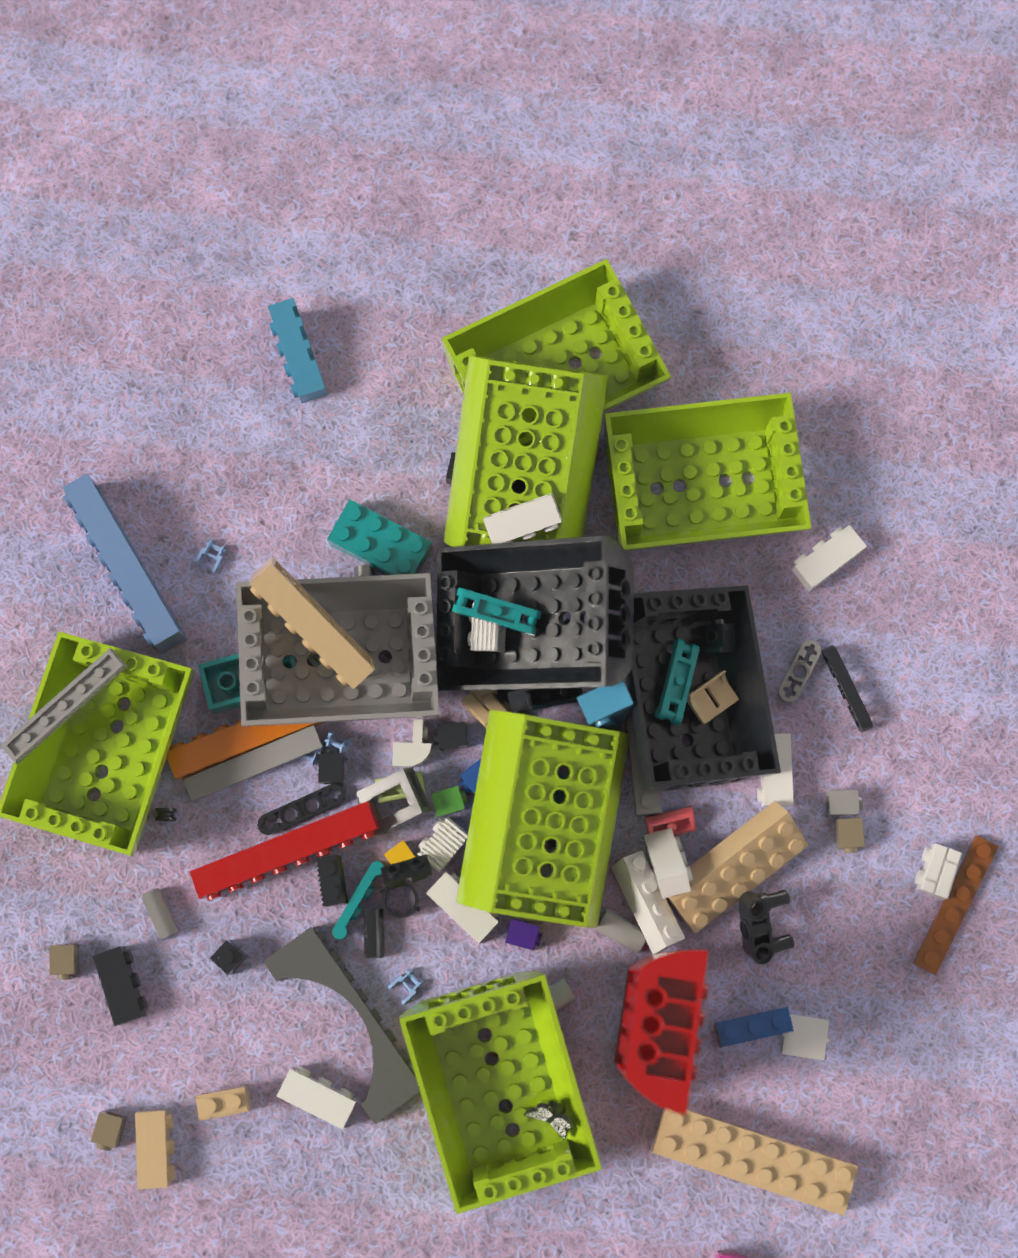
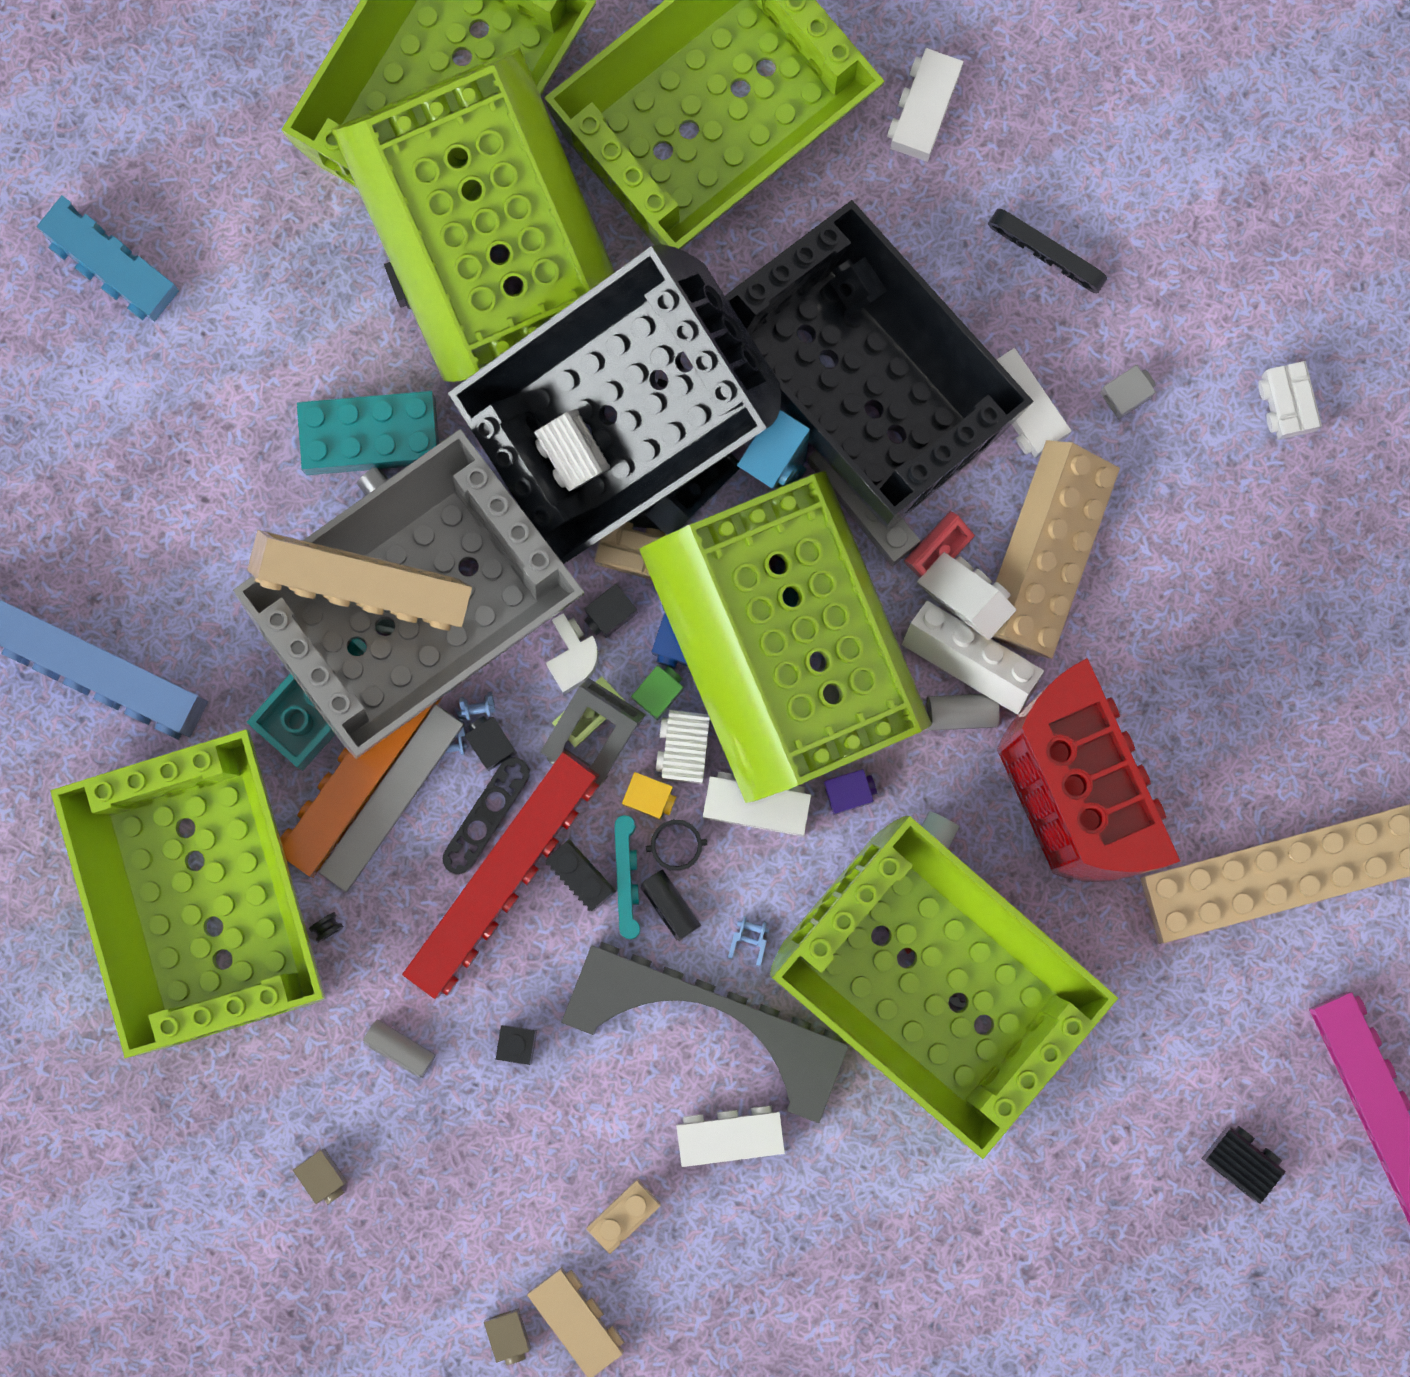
camera: 30 degrees left, 5 degrees up
light grey tile [1,648,128,764] -> none
black brick [93,946,148,1026] -> none
light blue piece [195,539,227,574] -> none
black hinge [380,854,433,890] -> none
teal plate [452,588,542,636] -> none
white brick [483,493,562,544] -> none
animal [524,1101,573,1140] -> none
teal plate [655,638,699,726] -> none
tan piece [687,670,739,725] -> none
blue brick [714,1007,794,1048] -> none
black piece [738,889,794,965] -> none
light grey beam [778,640,821,703] -> none
white piece [782,1014,829,1061] -> none
dark tan brick [834,818,865,854] -> none
dark orange plate [913,835,999,975] -> none

